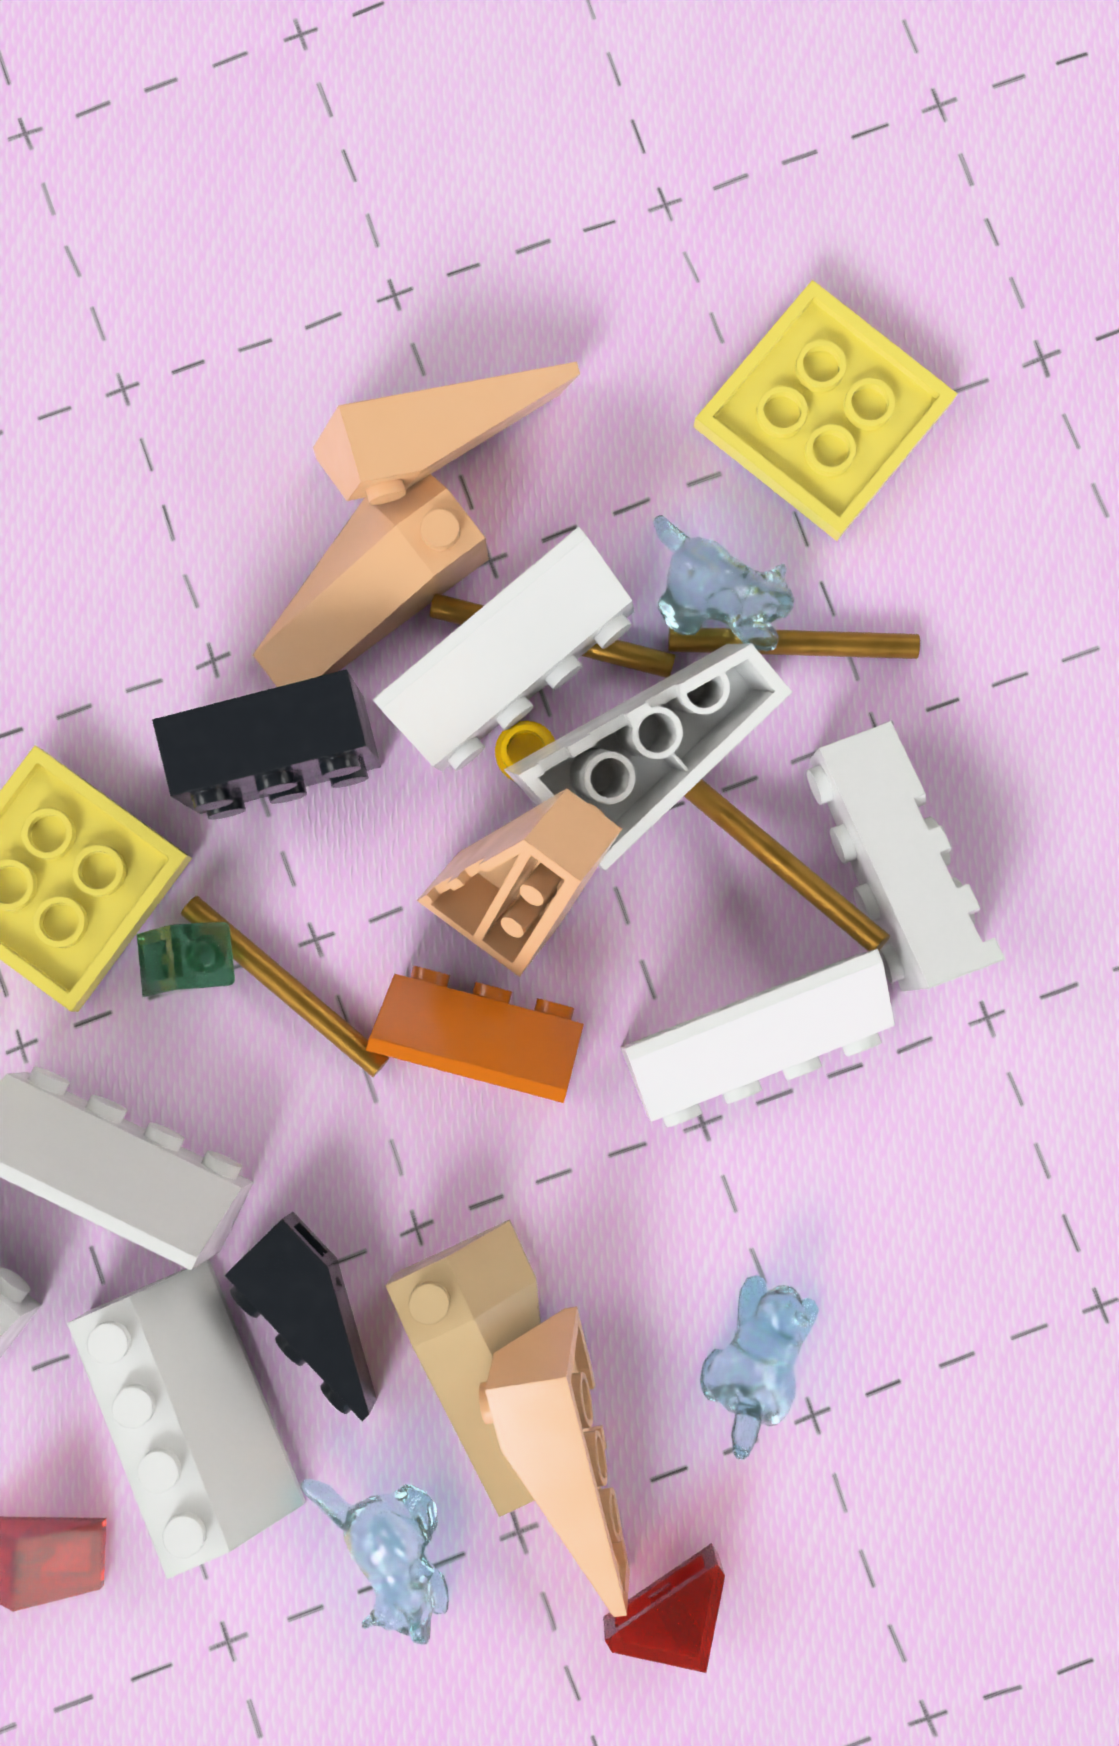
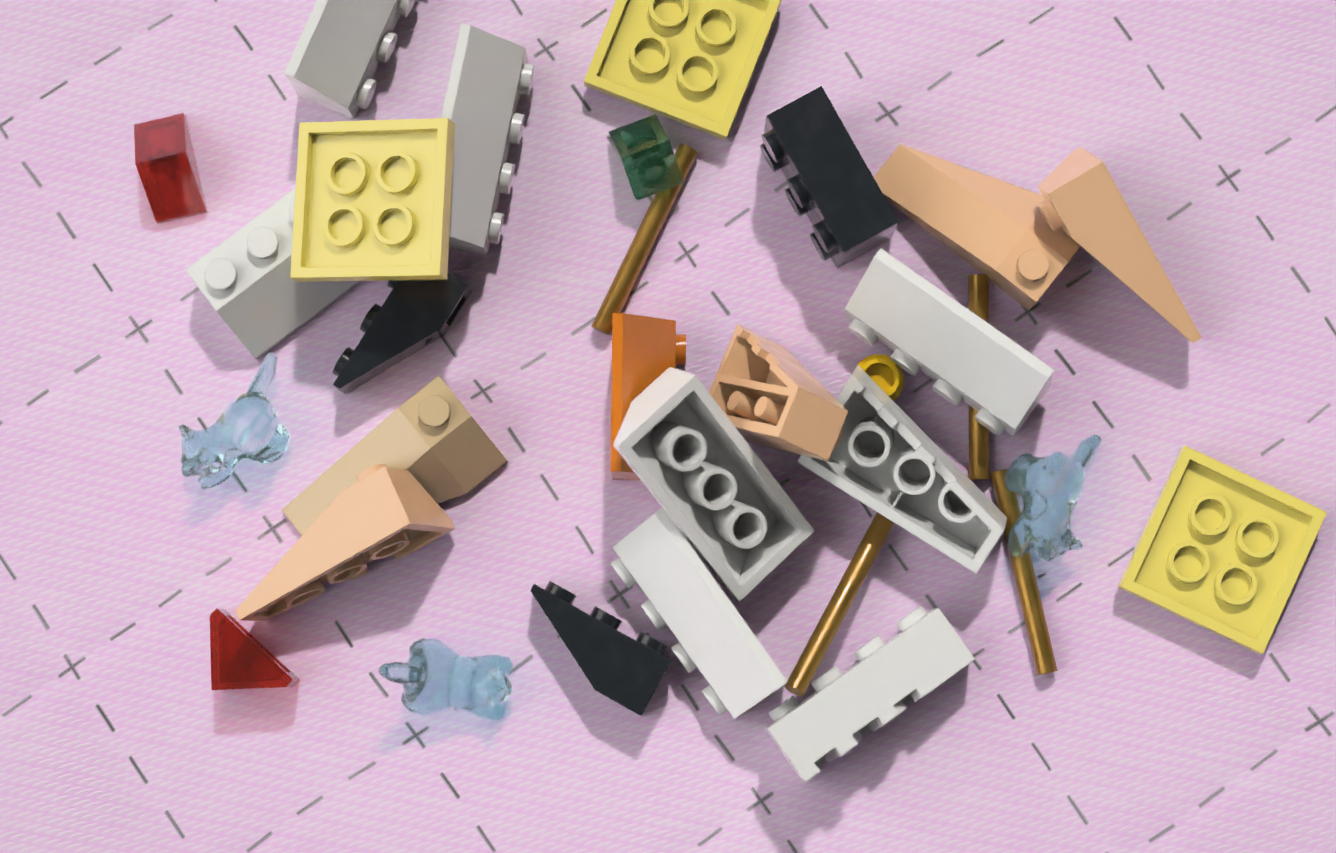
camera: 75 degrees right, 0 degrees up
none -> light yellow plate [290,118,455,282]
none -> black slope [530,581,672,716]
none -> white slope [613,367,815,602]

